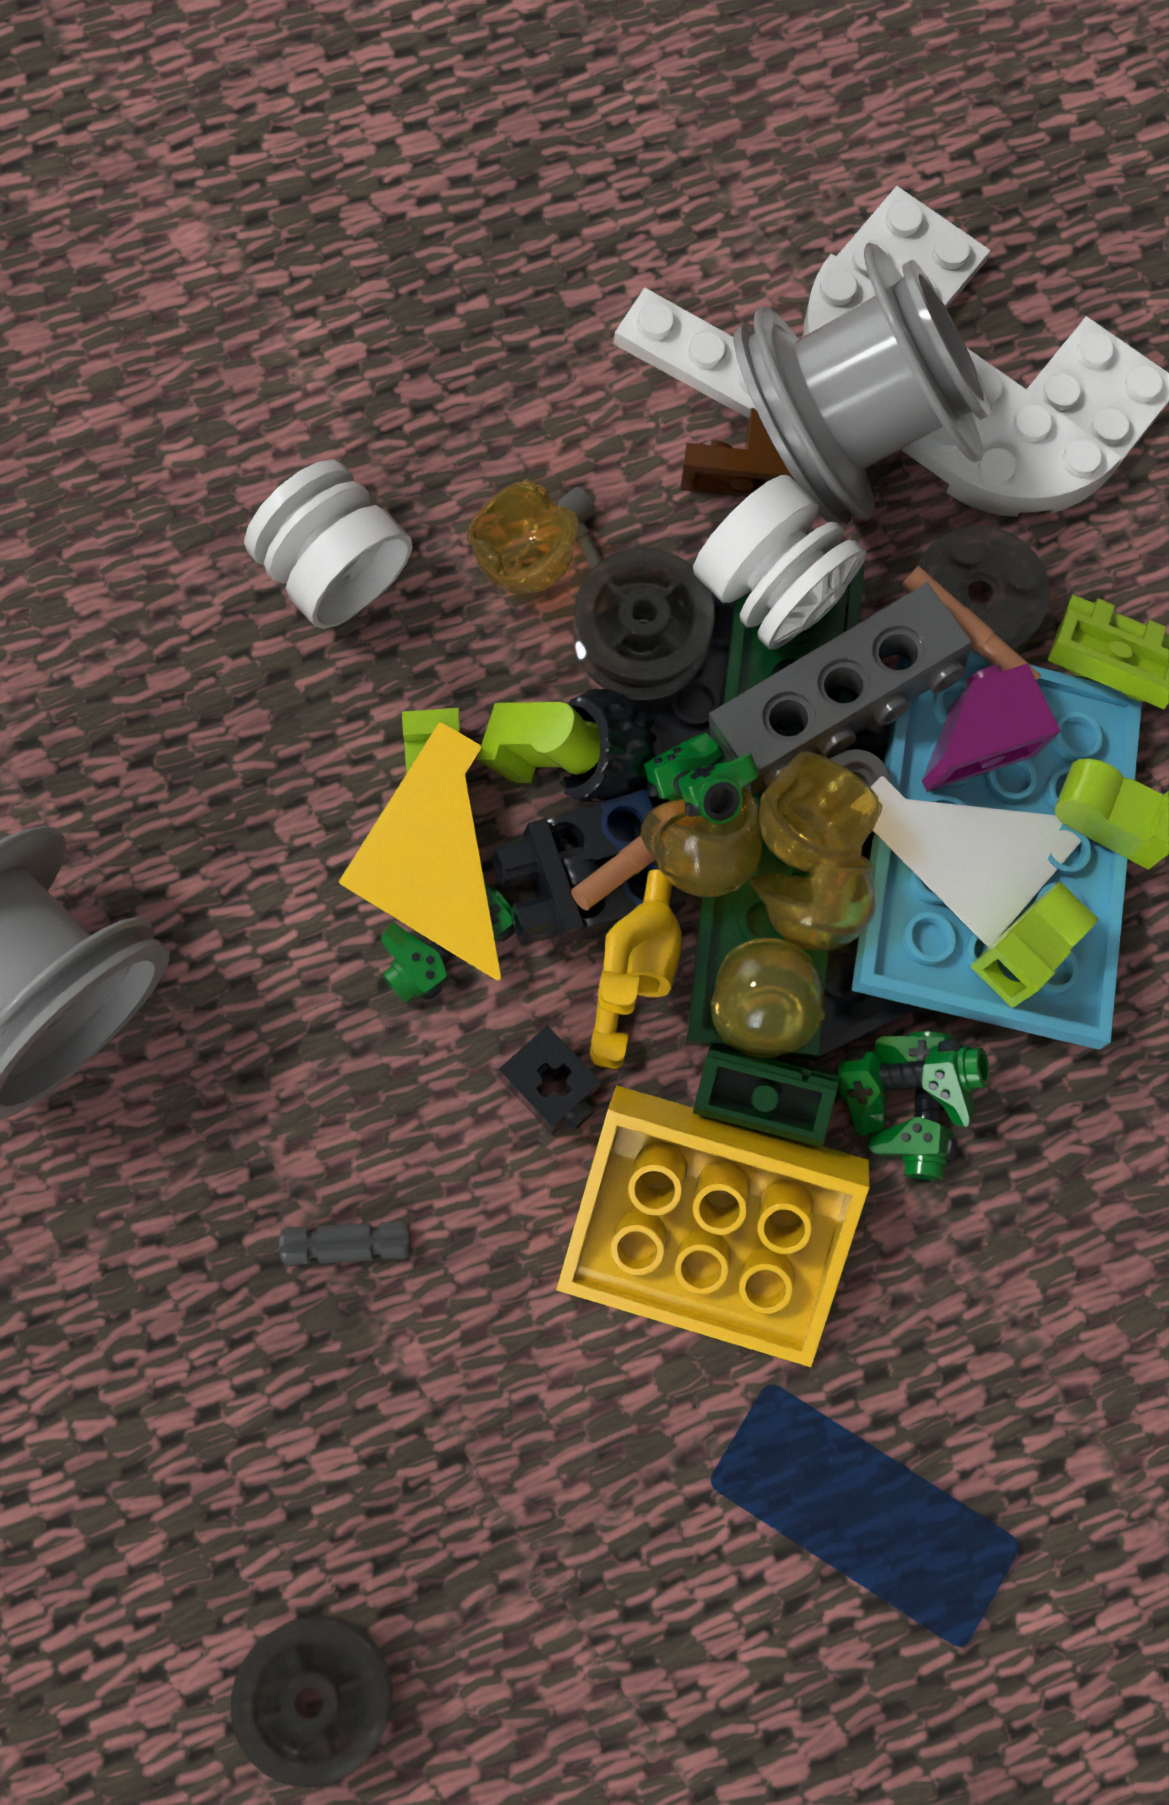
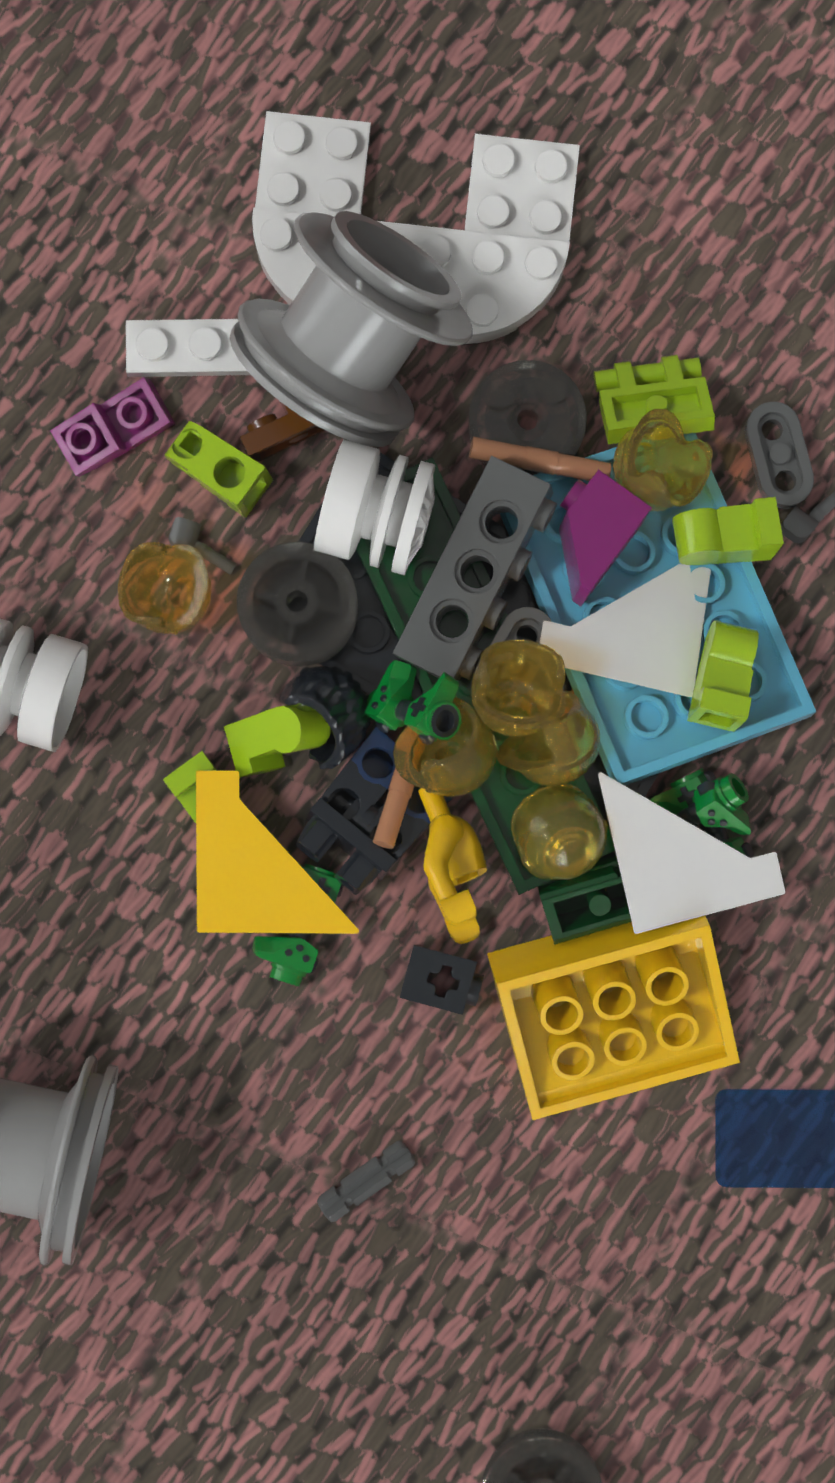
camera: 30 degrees left, 10 degrees up
none -> magenta slope [50,377,176,477]
none -> lime leg [164,421,273,518]
none -> white sticker [598,772,785,934]
none -> clear yellow helmet [613,409,713,512]

